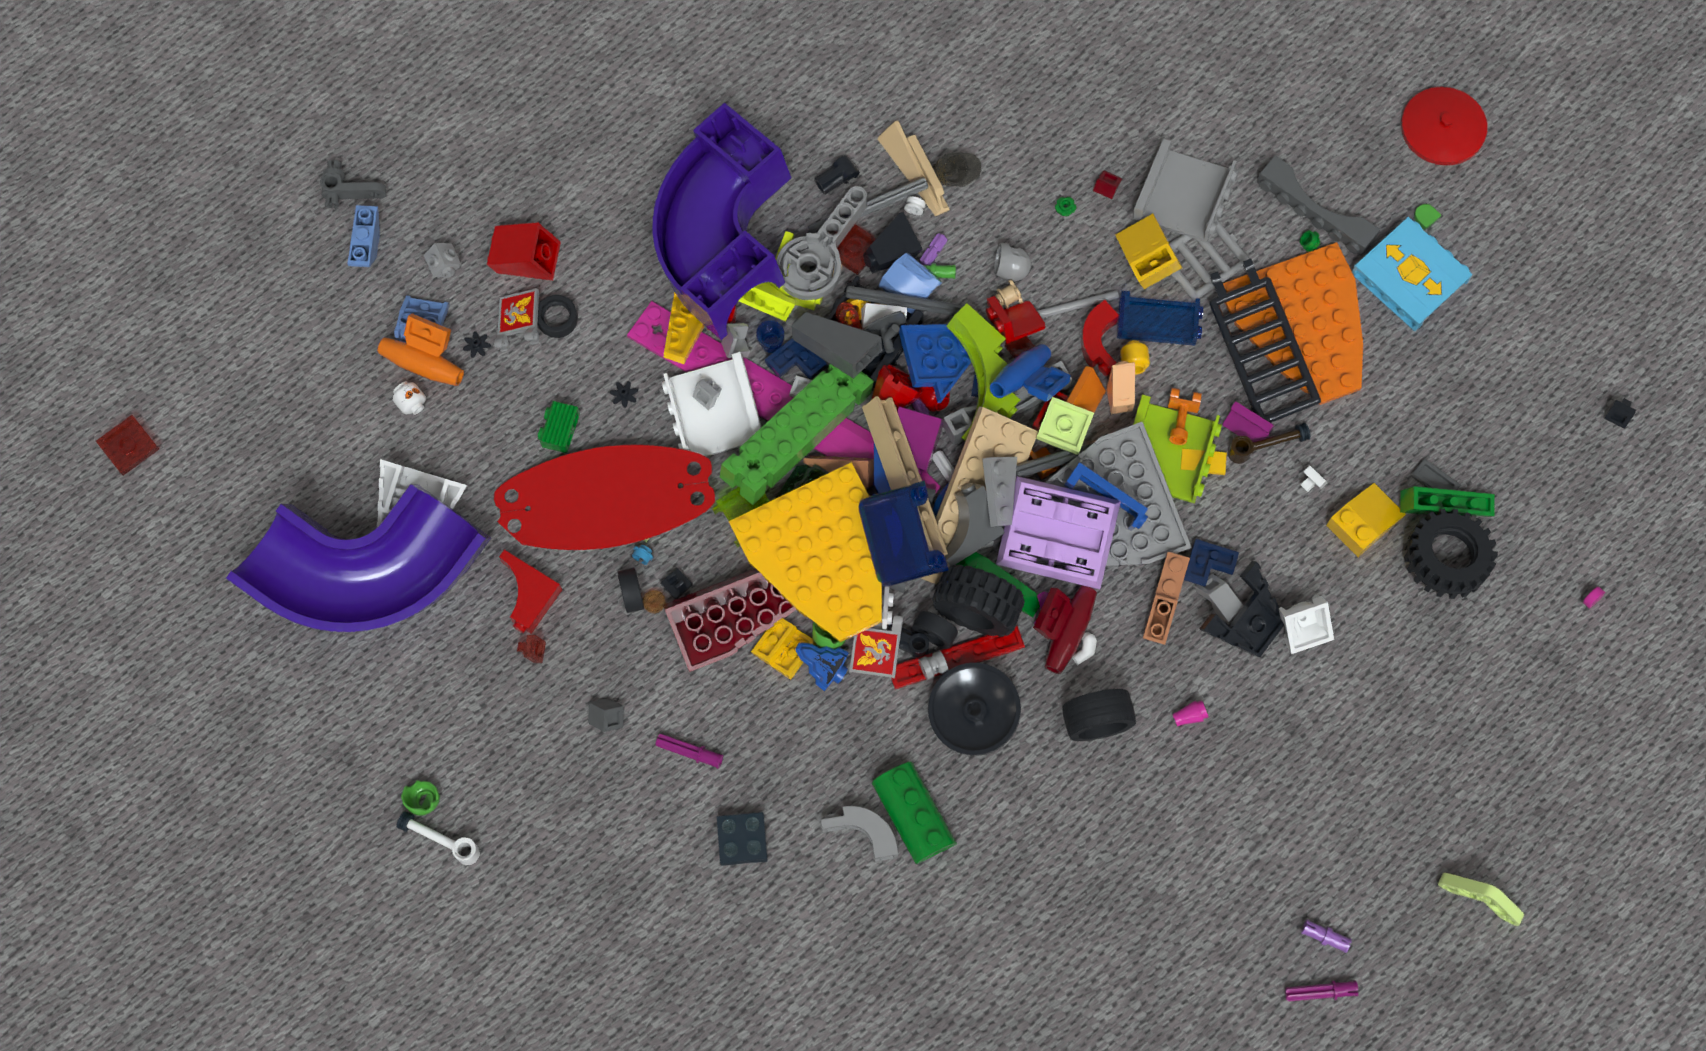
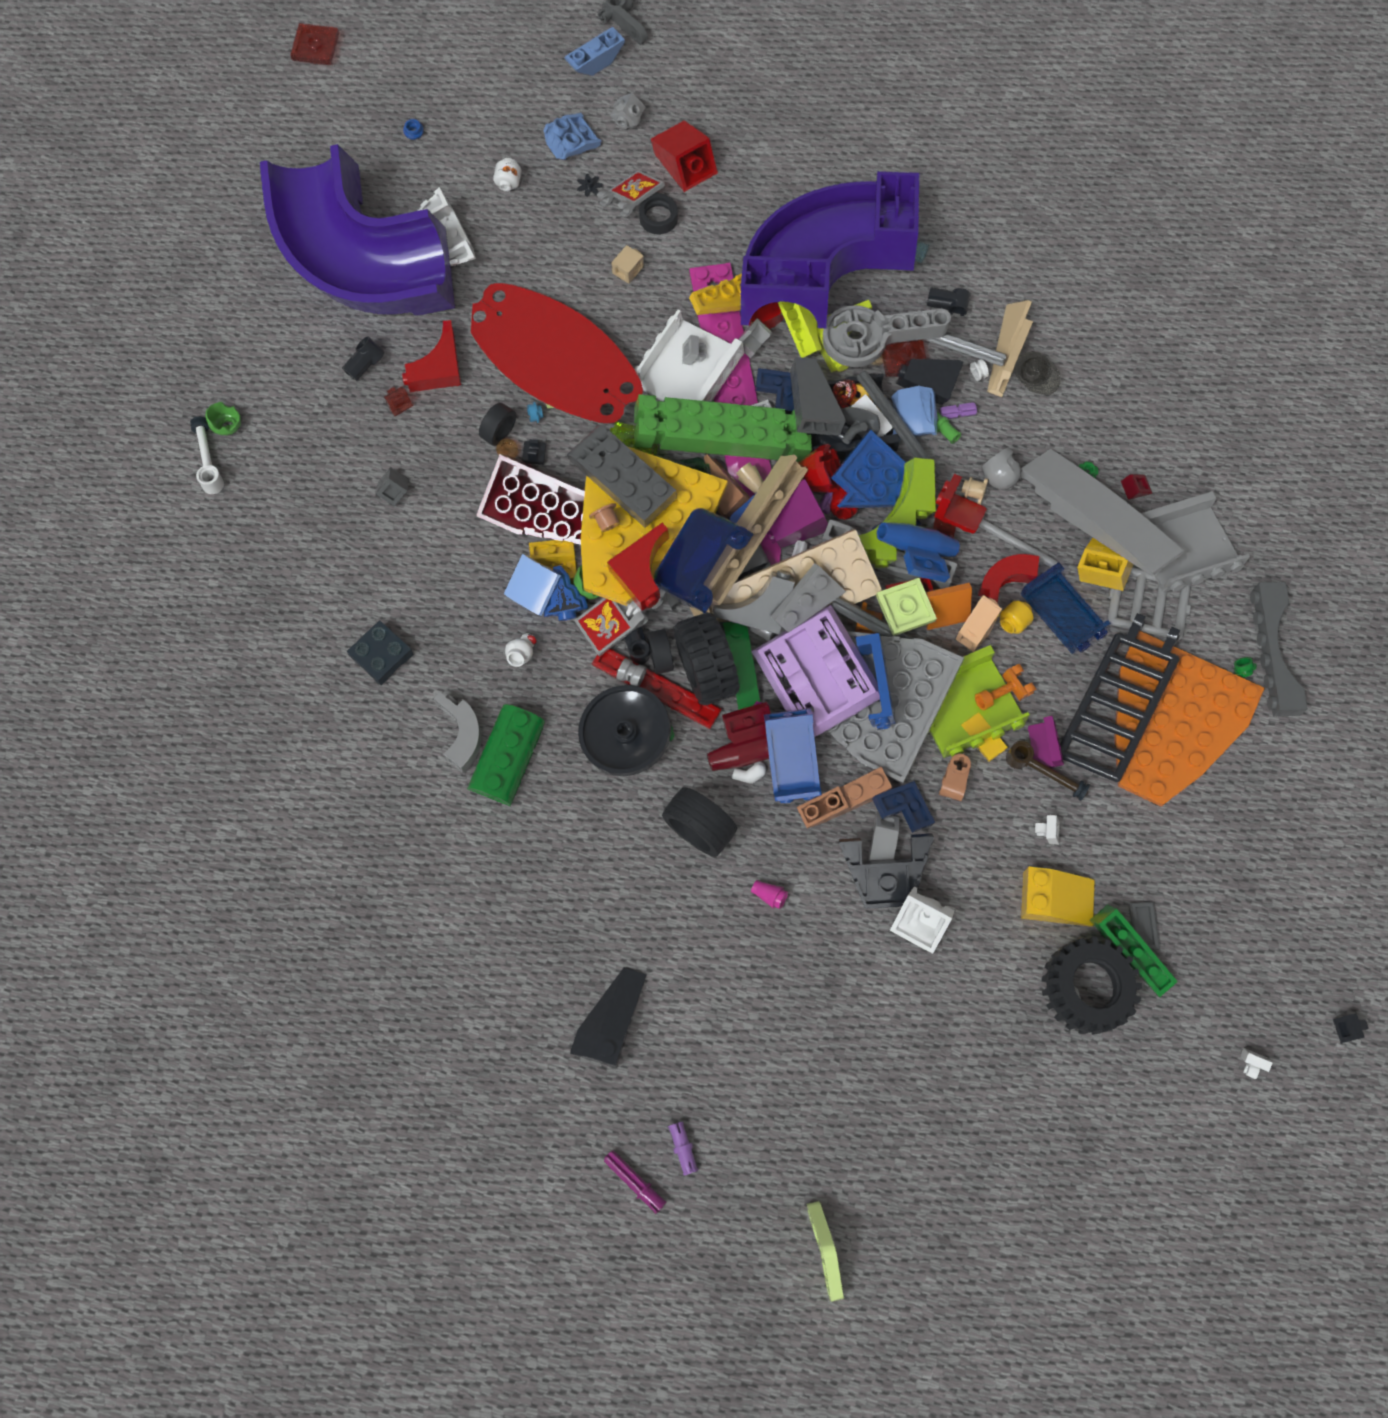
camera: 45 degrees right, 0 degrees up
orange plate [378,314,464,386] -> none
green brick [538,401,580,453] -> none
black plant [610,381,638,408] -> none
magenta axle [656,733,724,769] -> none
clear blue piece [756,321,785,353] -> none
medium azure panel [1352,217,1473,331] -> none
bright green tile [1414,204,1441,230] -> none
dark pink tile [1583,587,1605,609] -> none
none -> black piece [342,336,385,381]
none -> blue plate [403,119,424,140]
none -> light blue slope [504,554,561,616]
none -> white animal [505,633,536,667]
none -> dark grey hinge [567,425,677,528]
none -> black wedge [570,967,647,1068]
none -> nougat piece [589,503,620,532]
none -> red arch [607,522,669,611]
none -> tan brick [612,245,644,284]
none -> tan cone [736,463,764,494]
none -> panel [764,708,822,803]
none -> nougat piece [939,754,971,801]
none -> light grey slope [1020,449,1184,576]
none -> white tile [1241,1048,1272,1079]

